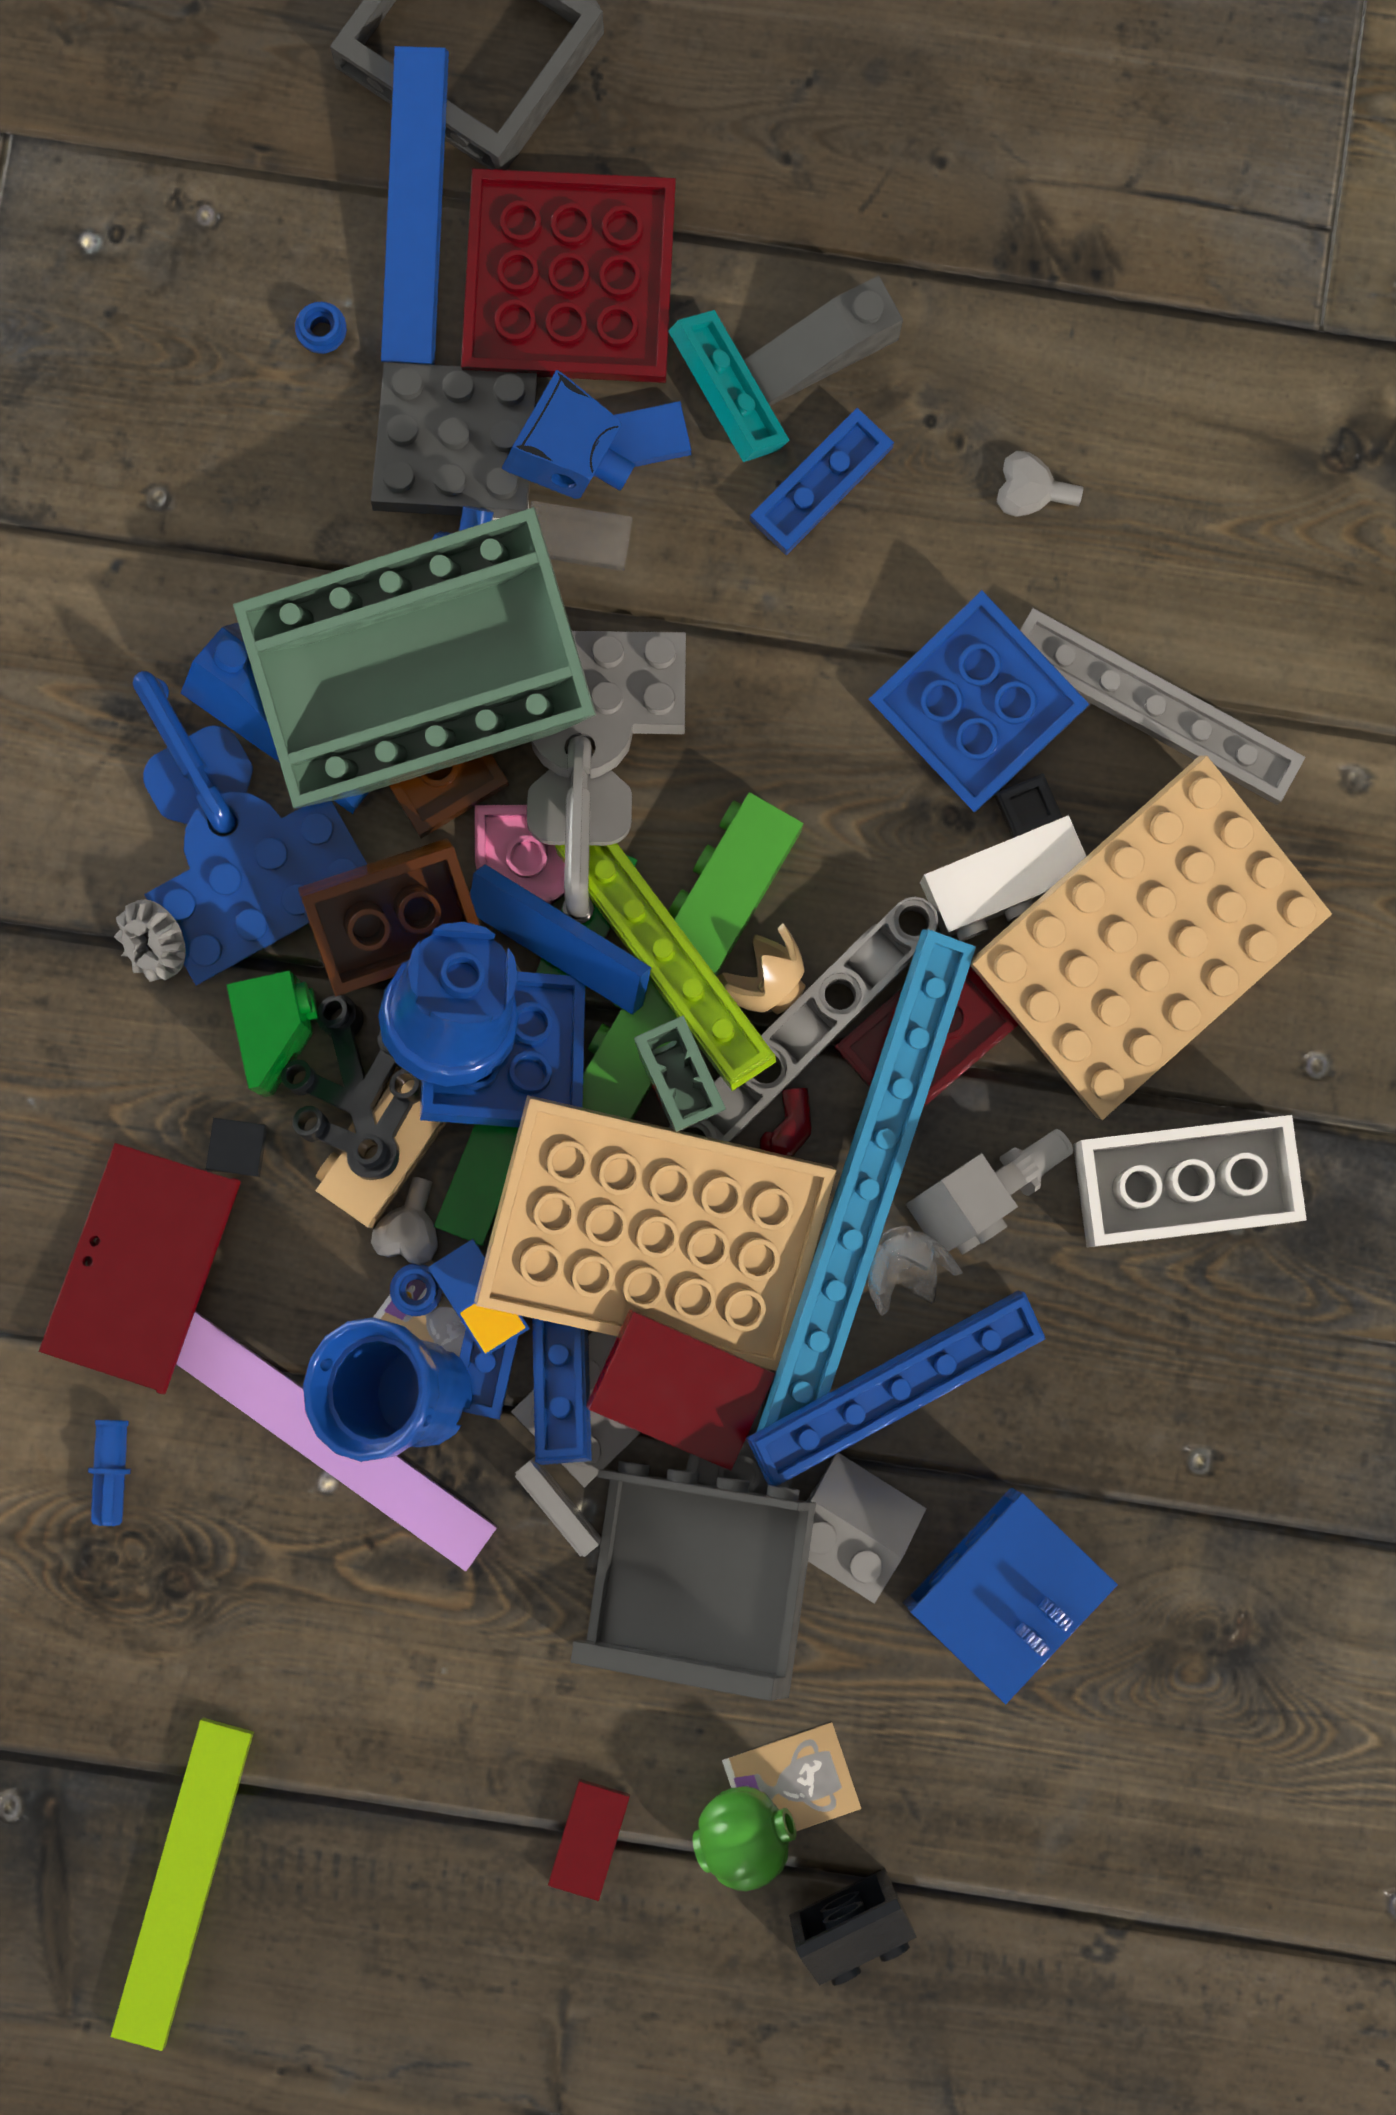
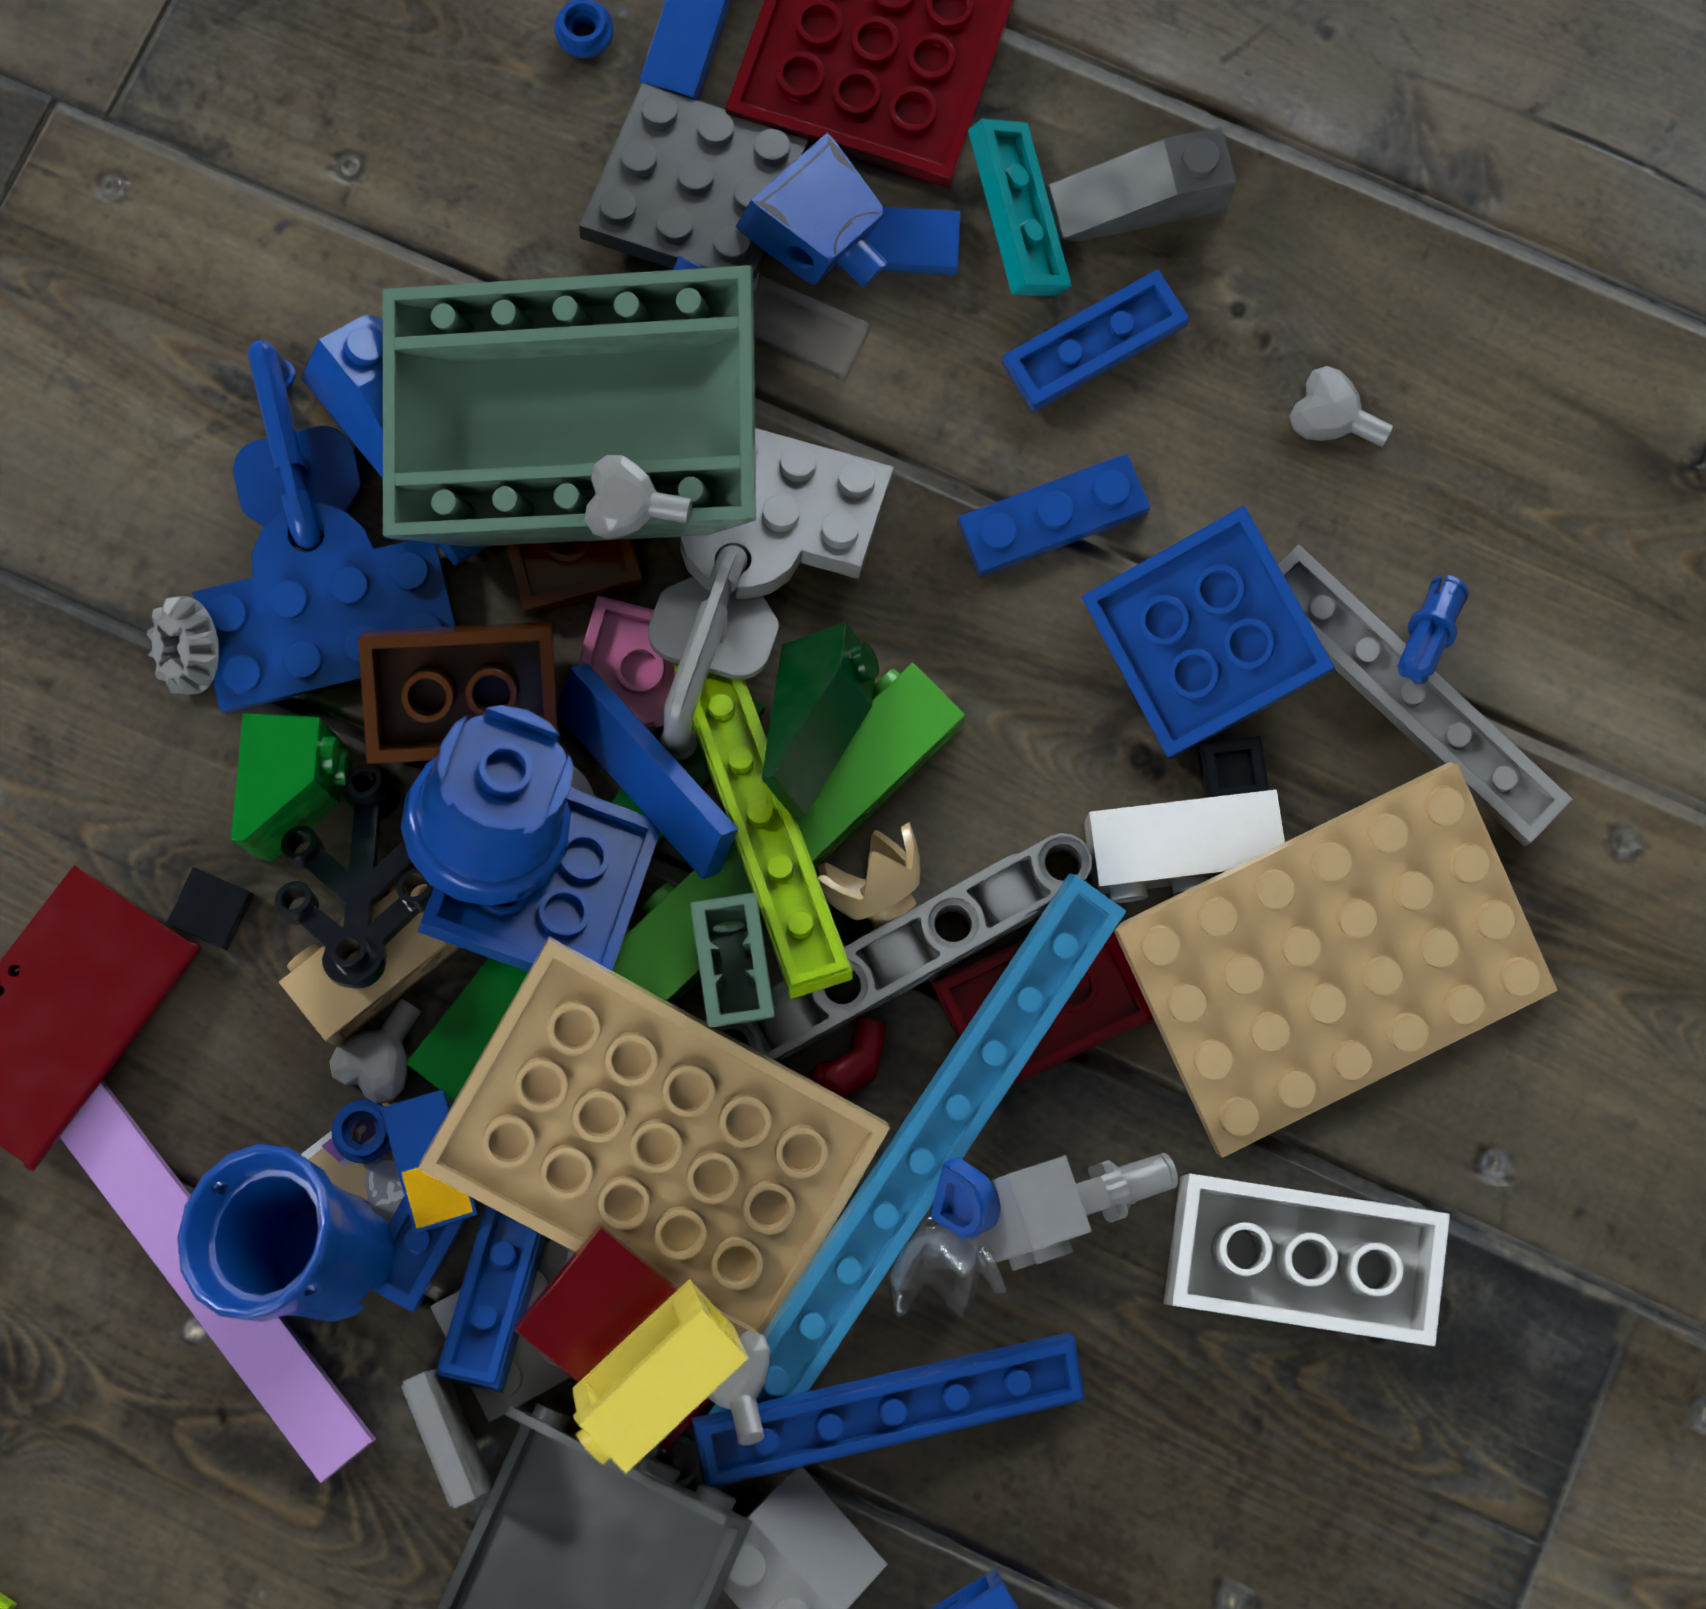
camera: 20 degrees right, 5 degrees down
none -> light yellow window [572,1279,748,1474]
none -> light grey rock [584,455,693,539]
none -> light grey rock [708,1329,770,1445]
none -> dark green slope [762,622,879,819]
none -> blue tile [930,1157,1000,1239]
none -> blue plate [957,453,1151,578]
none -> blue axle [1397,575,1469,684]

